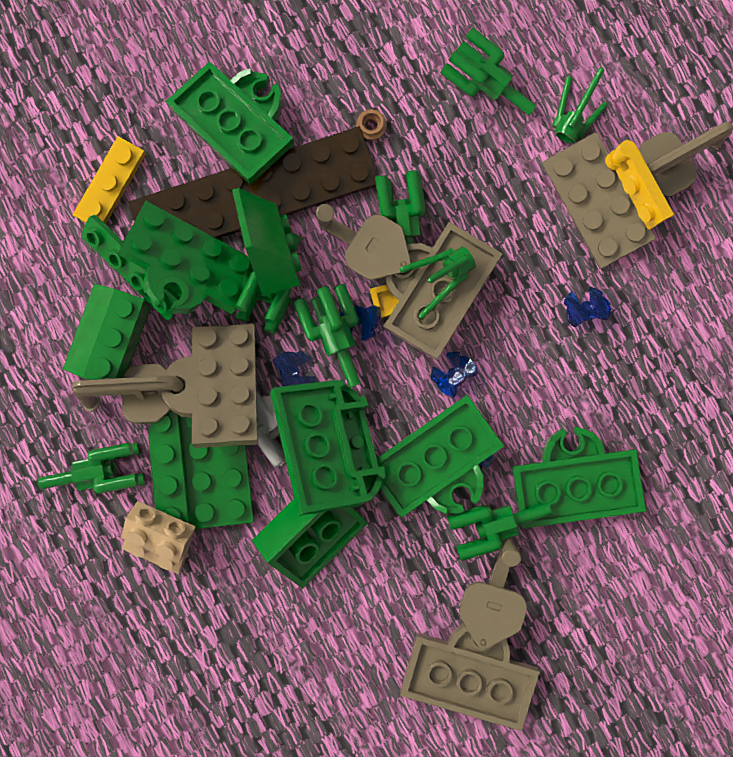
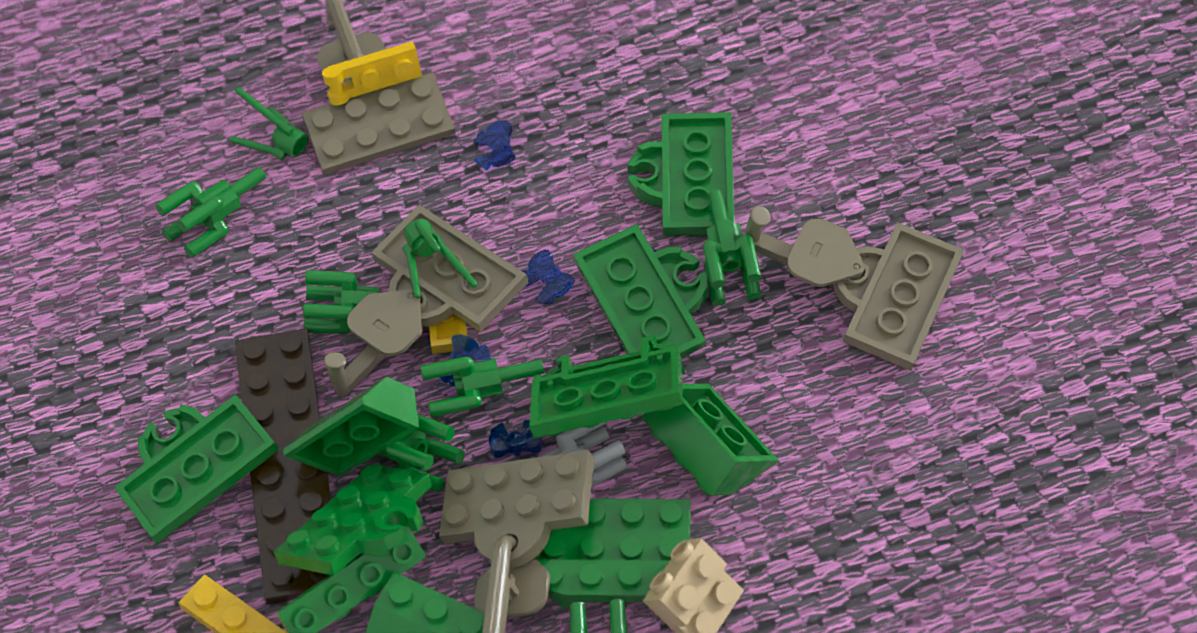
camera: 80 degrees left, 30 degrees down
medium nougat plate [356,109,387,141] -> none

